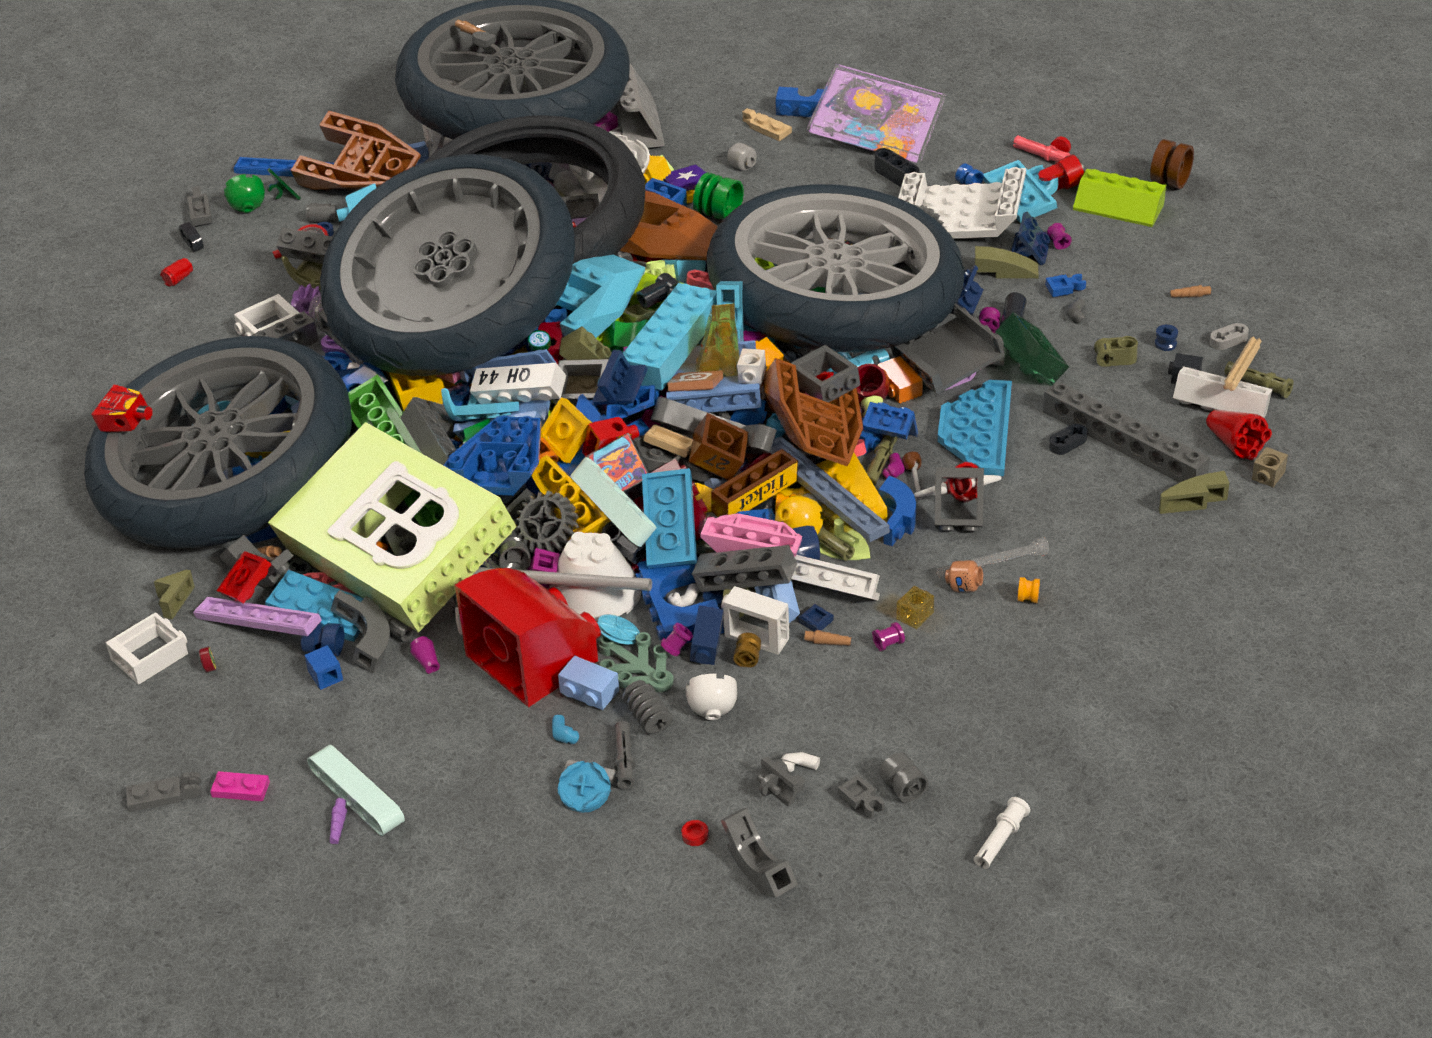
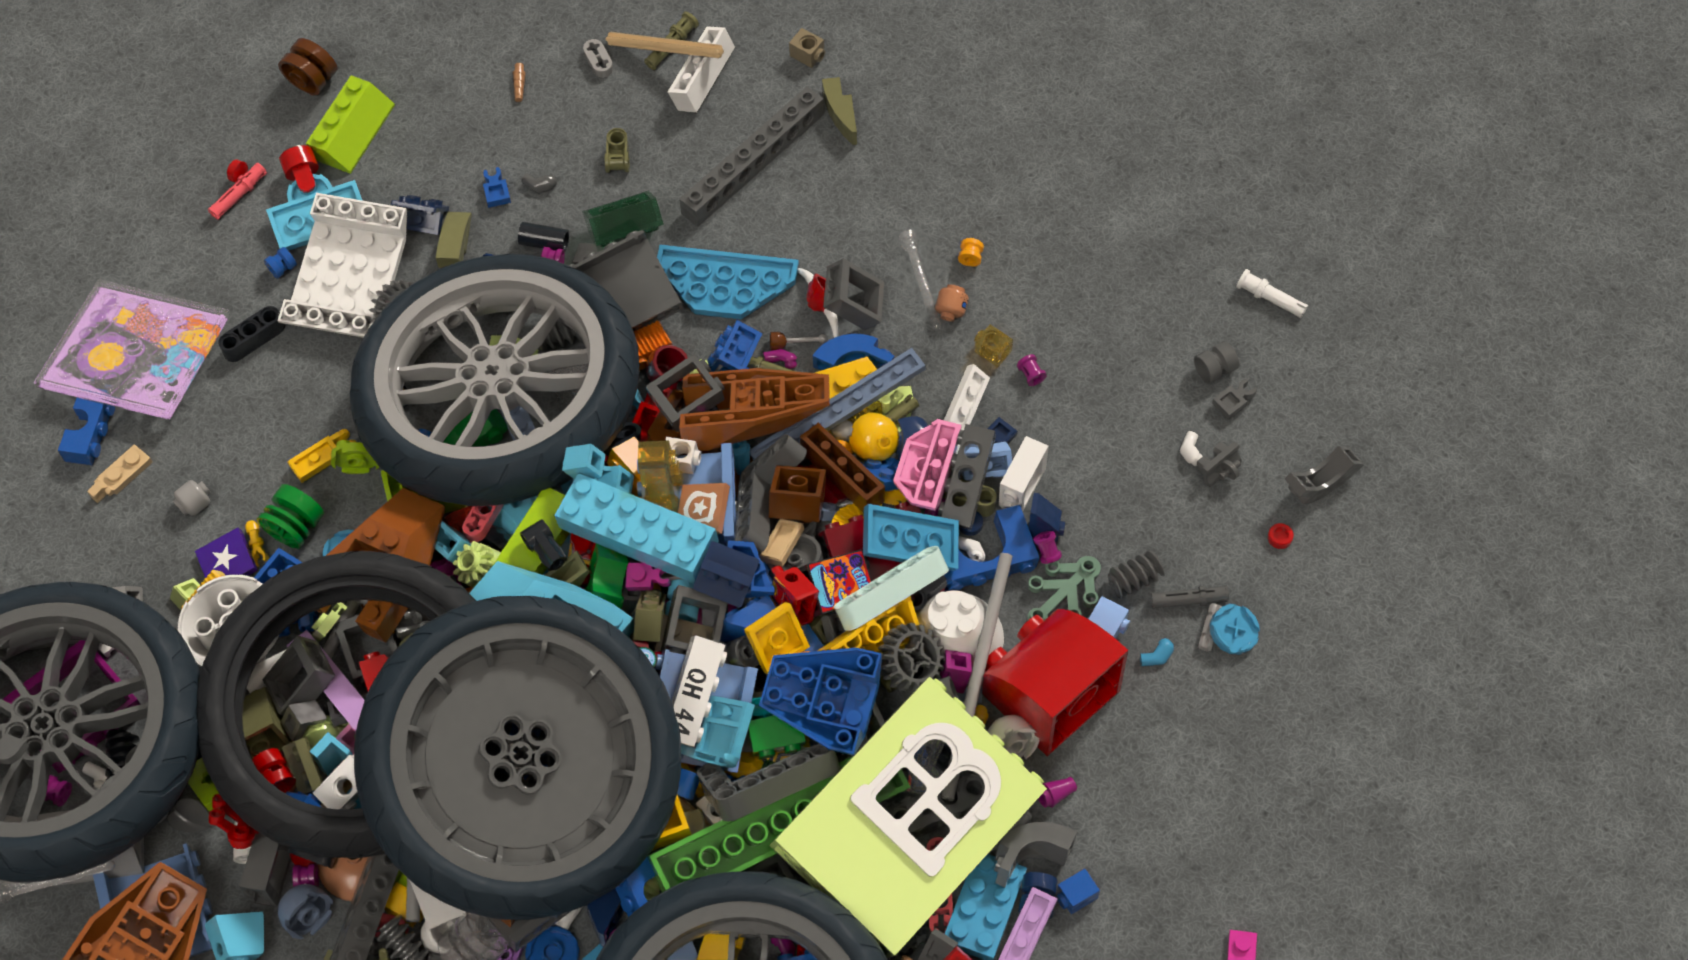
camera: 90 degrees left, 20 degrees up
light aqua beam [307,745,405,836] -> none
medium lavender animal [329,798,347,844] -> none
medium azure wheel [597,614,640,644] -> none
white cylinder [686,674,737,720] -> none
pearl gold wheel [733,632,761,668] -> none
medium nougat animal [804,630,851,646] -> none
magenta bush [1047,223,1072,250] -> none
black beam [1049,424,1088,455] -> none
dark blue wheel [1155,324,1178,351] -> none
black brick [1168,353,1203,384] -> none
red cone [1206,410,1272,460] -> none

